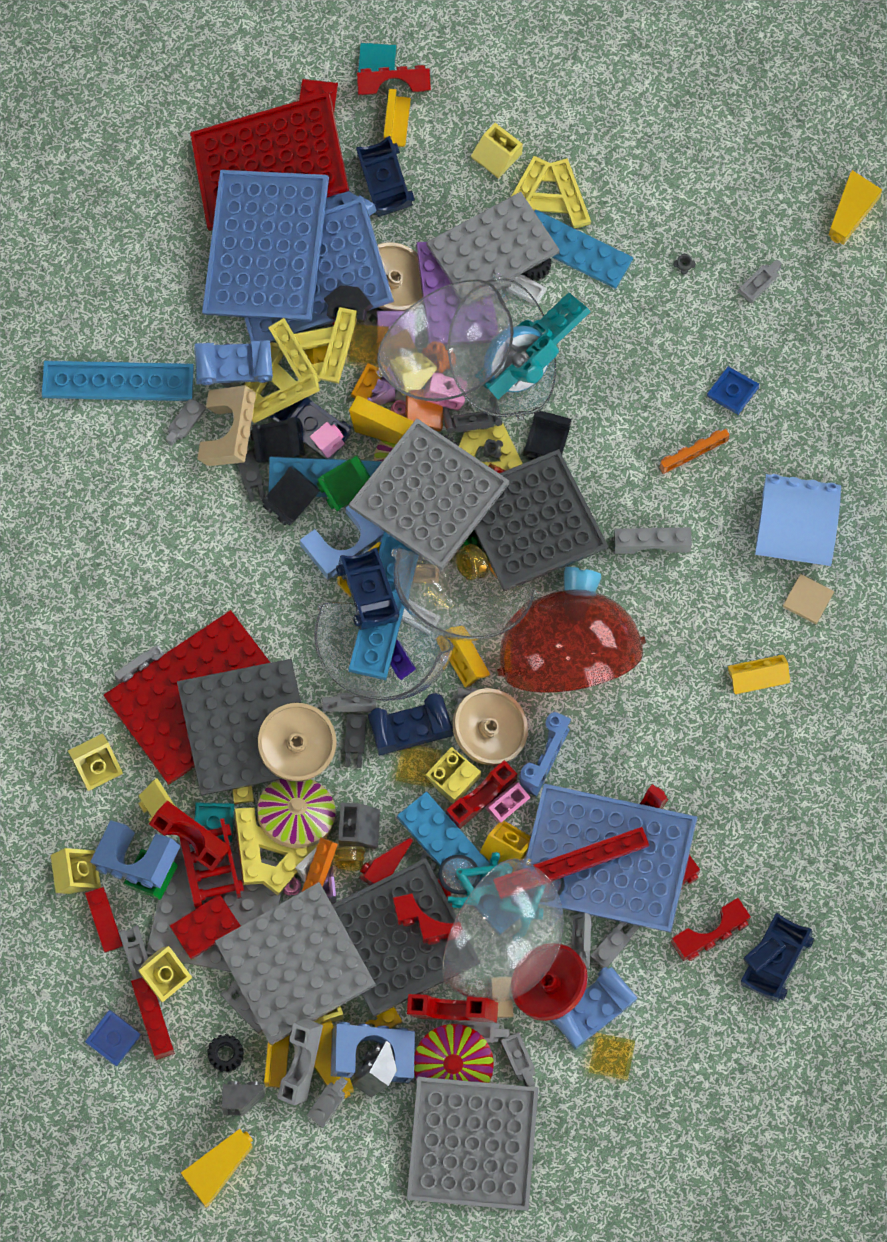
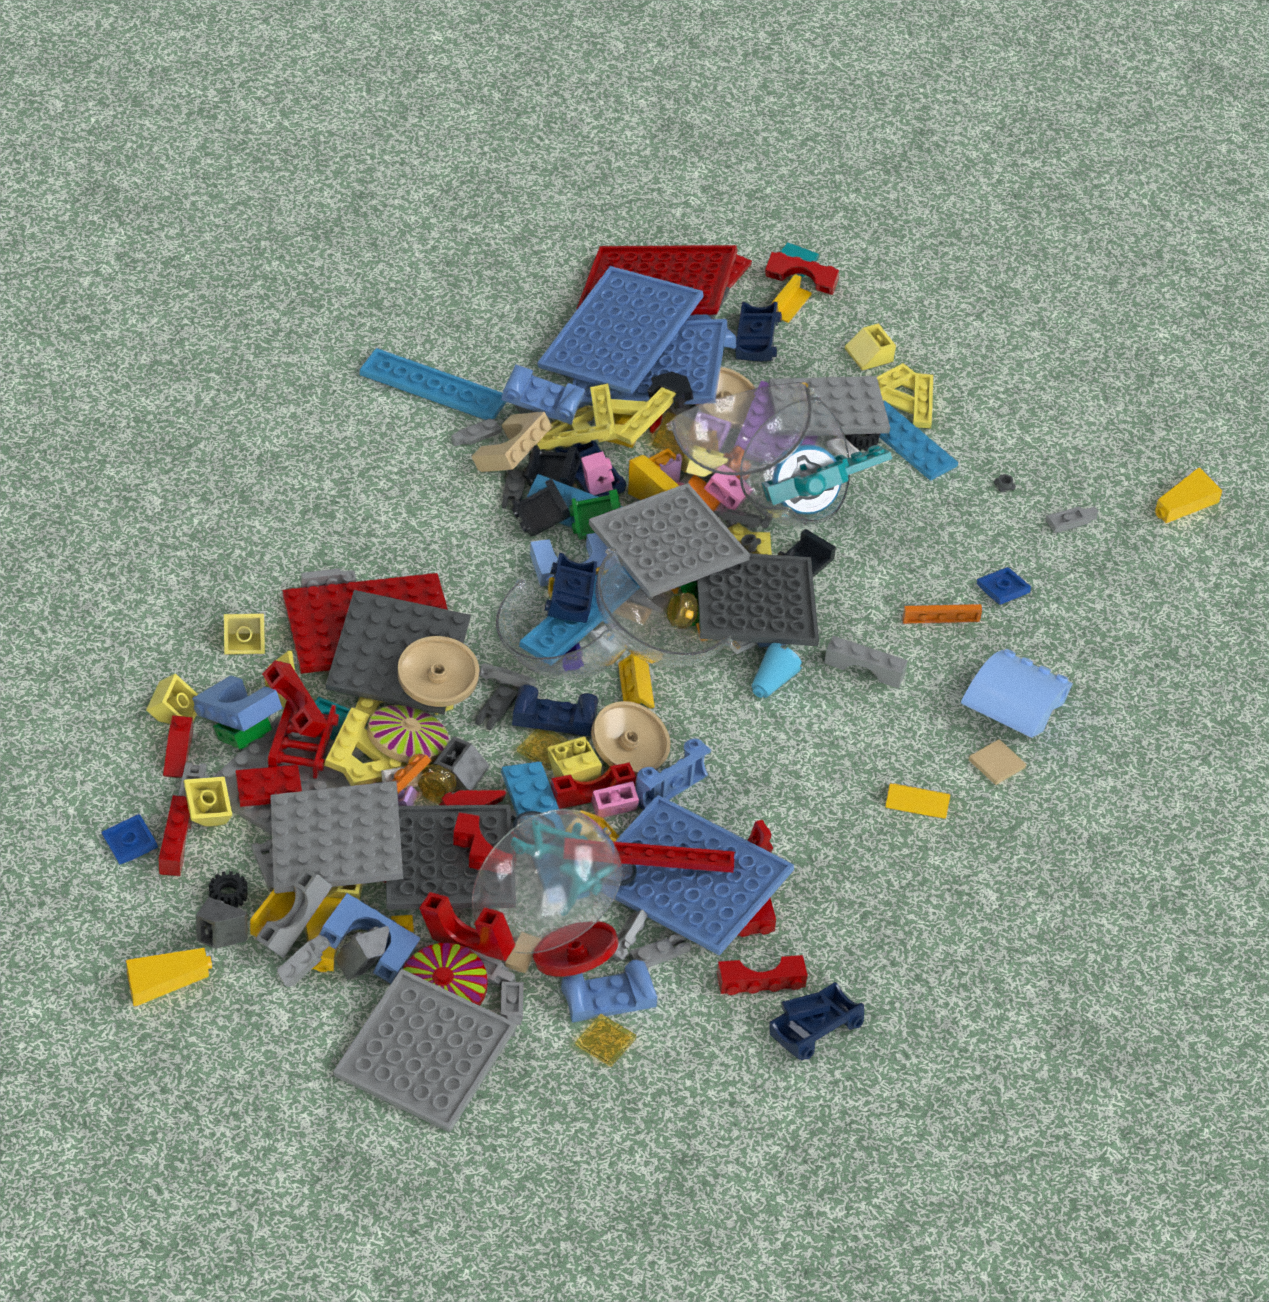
camera: 20 degrees right, 25 degrees down
clear red windscreen [497,590,646,693] -> none

